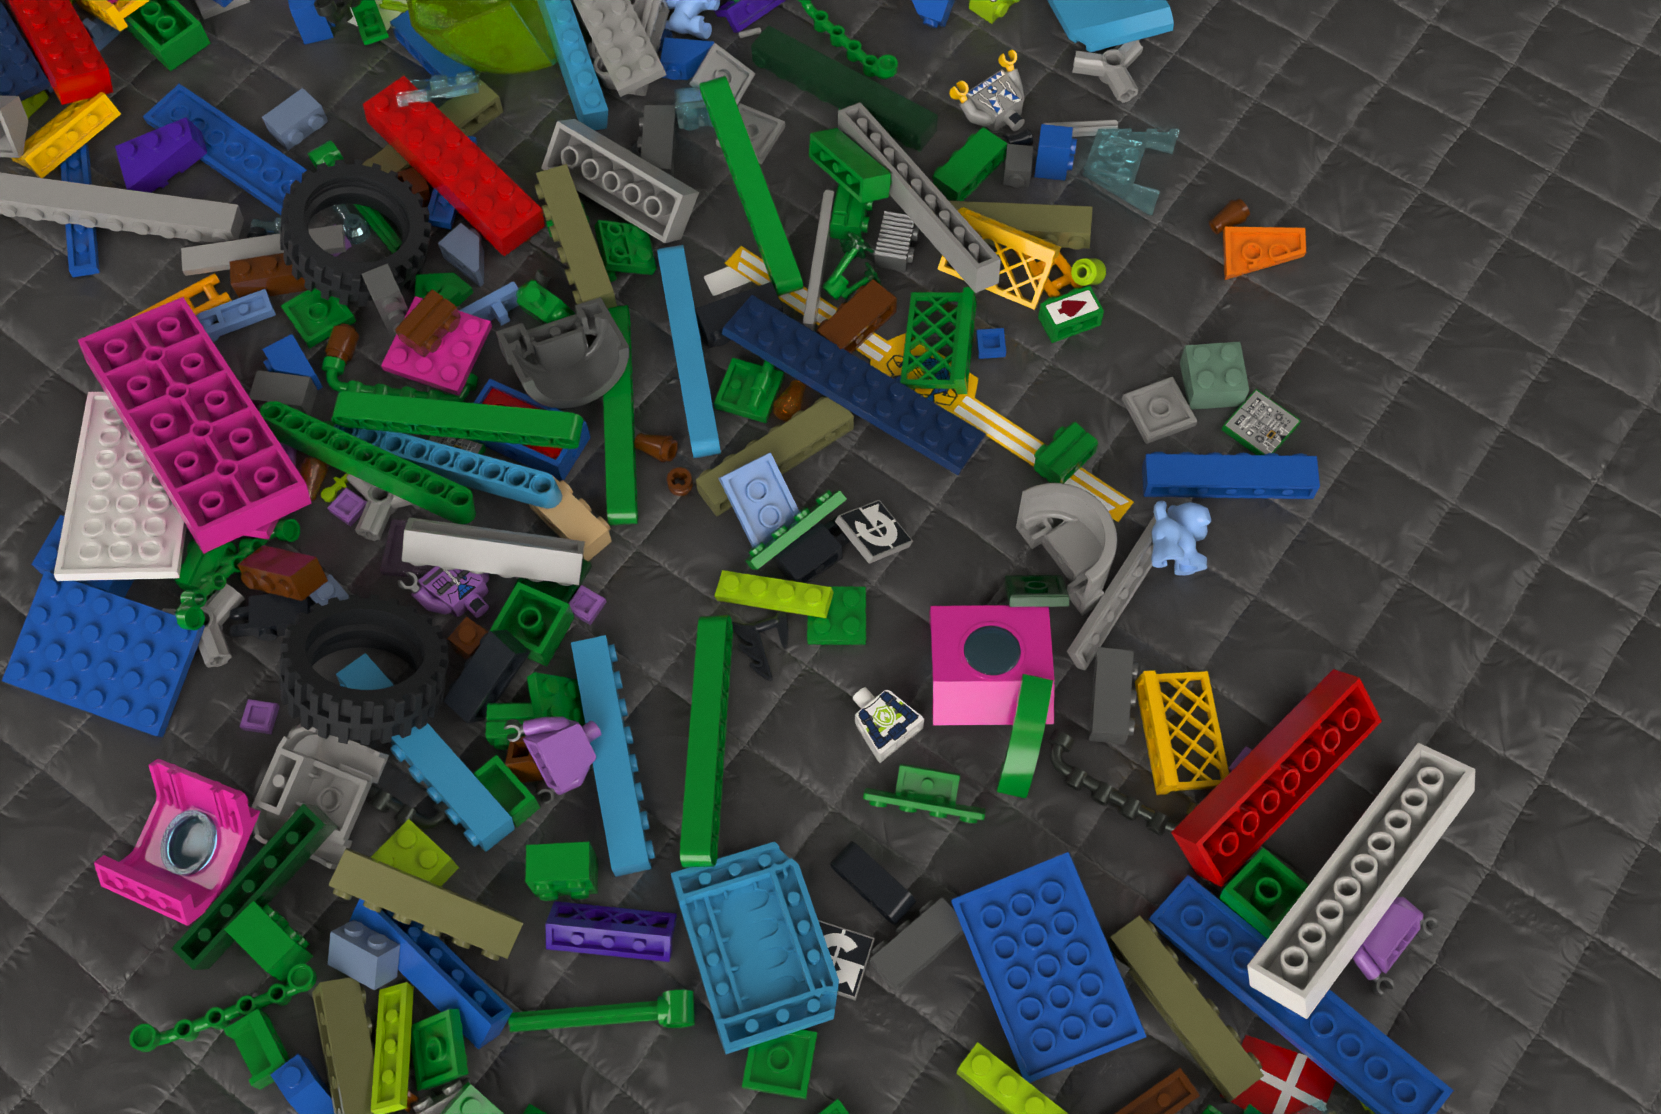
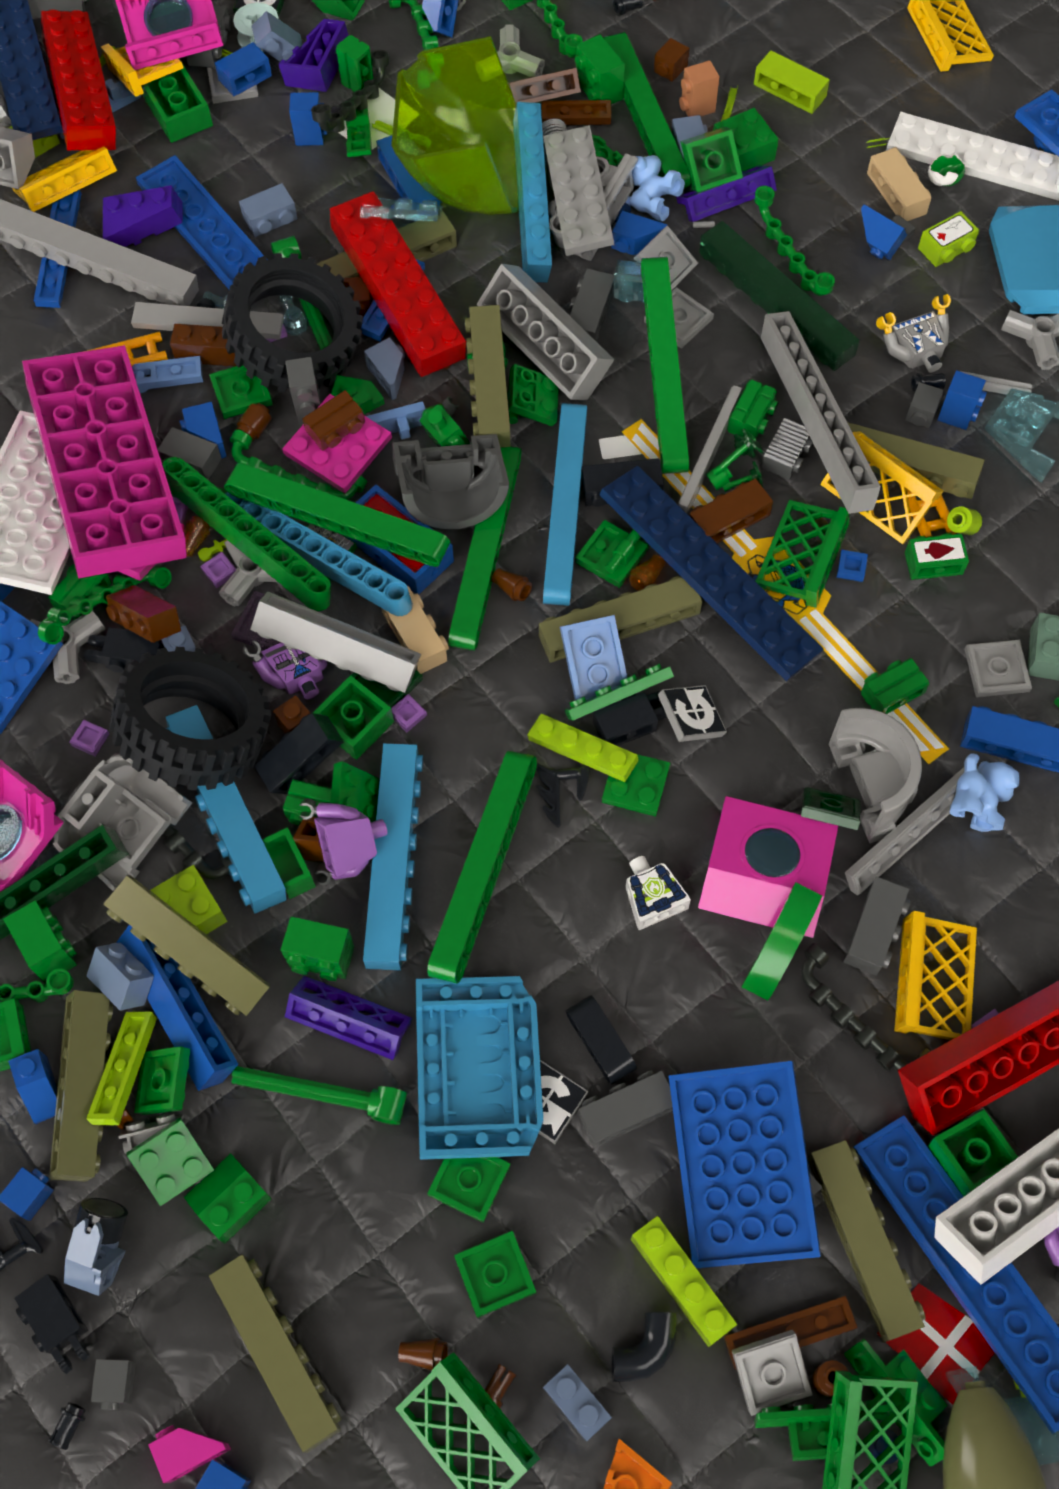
camera: 15 degrees right, 0 degrees up
reddish brown bush [667,467,693,496] -> none
green brick [809,128,892,203] -> none
green bracket [863,763,985,823] -> none
green brick [932,127,1007,201] -> none

